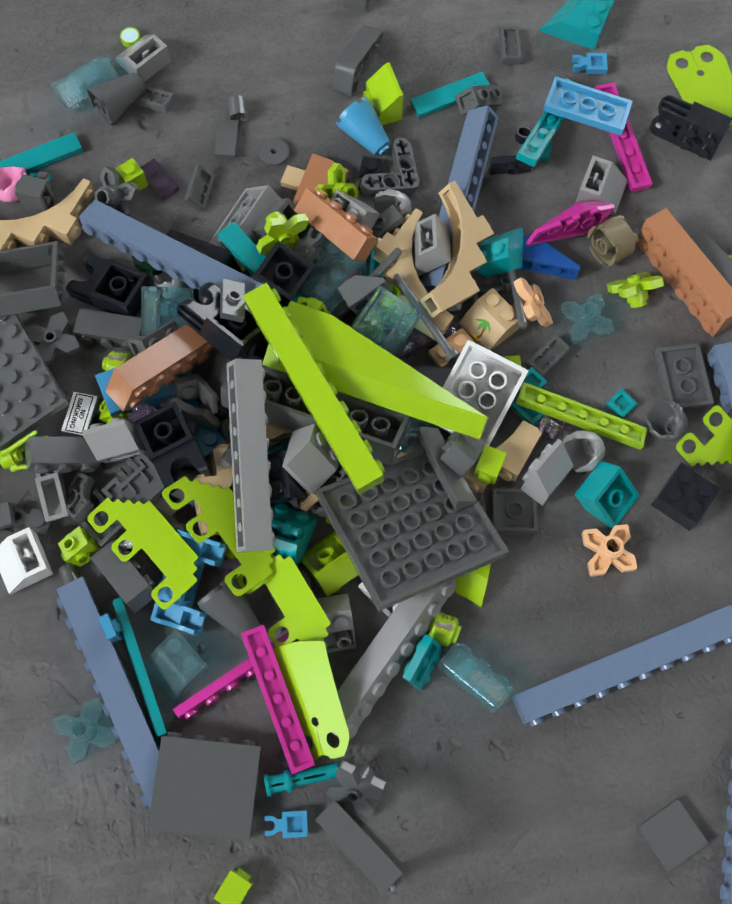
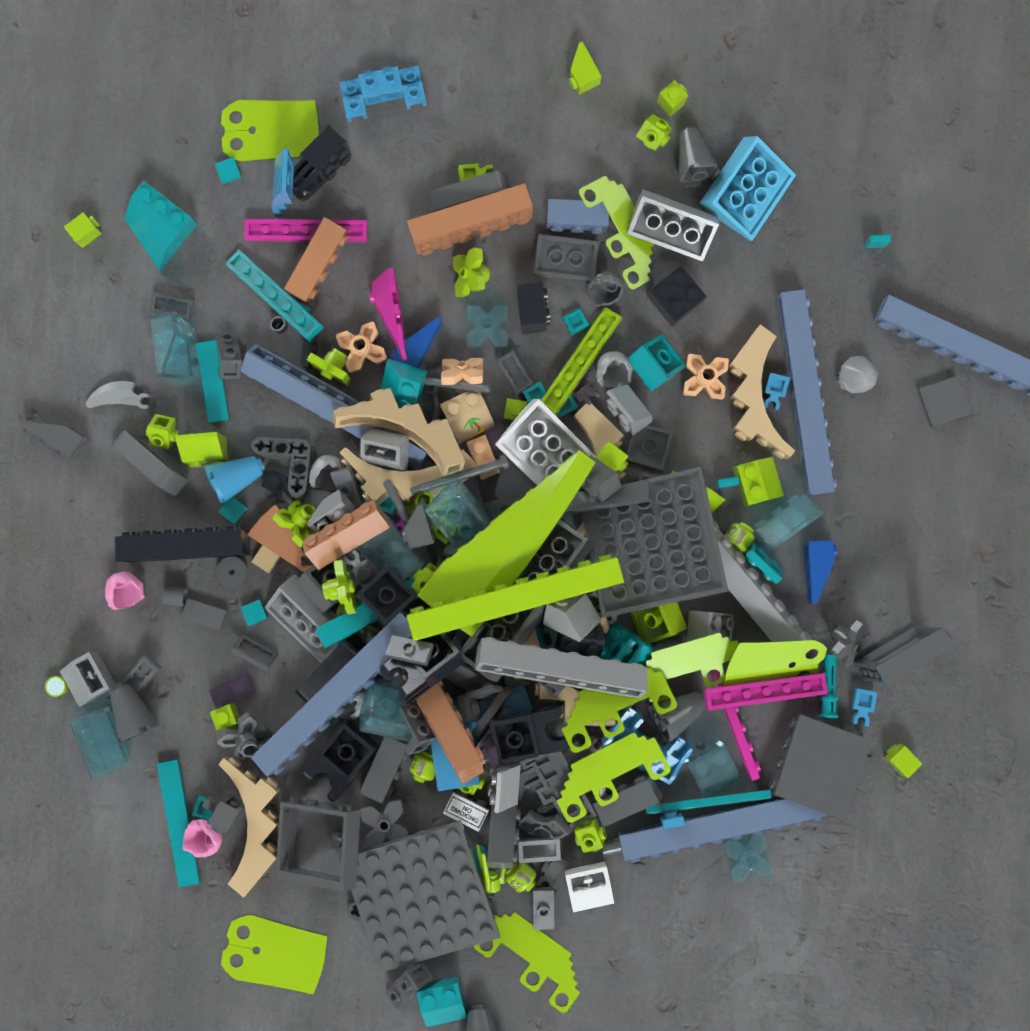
camera: 75 degrees left, 15 degrees up
dark azure plate [543,76,633,136] -> none
dark azure plate [572,53,608,75] -> none
light grey slope [575,155,628,216] -> none
dark tan brick [587,215,638,266] -> none
none -> light grey piece [86,381,151,409]
none -> bright pink hair [105,571,145,610]
none -> black brick [115,526,251,563]
none -> lime brick [146,414,178,449]
none -> clear light blue slope [149,311,201,387]
none -> teal tile [215,157,242,185]
none -> teal tile [218,497,248,525]
none -> teal tile [240,599,268,626]
none -> dark azure slope [272,149,294,215]
none -> nougat brick [284,217,349,302]
none -> lime plant [307,348,352,386]
none -> light nougat plant [336,322,388,374]
none -> lime head [505,862,536,892]
none -> black brick [517,282,551,334]
none -> teal tile [715,476,740,489]
none -> tan arch [728,324,795,459]
none -> lime slope [733,457,784,507]
none -> dark azure plate [764,373,790,411]
none -> blue slope [804,540,837,604]
none -> light grey hair [838,356,878,393]

